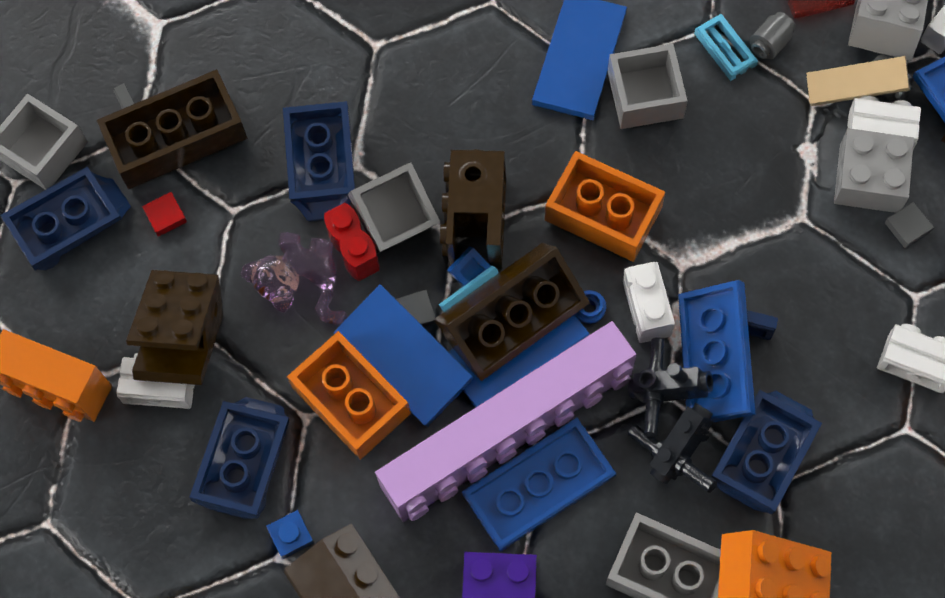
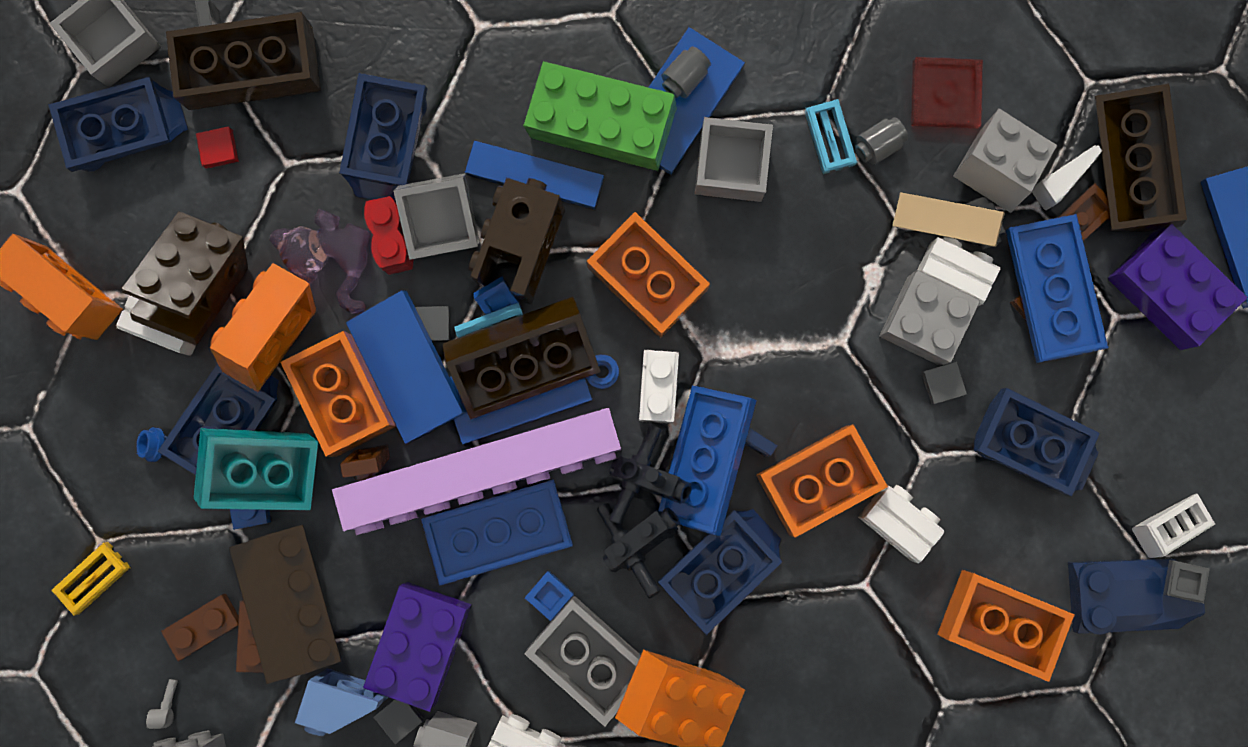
camera: 15 degrees right, 15 degrees up
none -> blue plate [136,427,167,462]
none -> teal brick [194,428,318,510]
none -> orange brick [210,263,316,392]
none -> reddish brown plate [340,445,390,481]
none -> blue tile [465,141,604,210]
none -> bright green brick [523,61,677,171]
none -> blue plate [525,570,574,621]
none -> dark grey brick [661,46,711,98]
none -> orange brick [756,425,888,538]

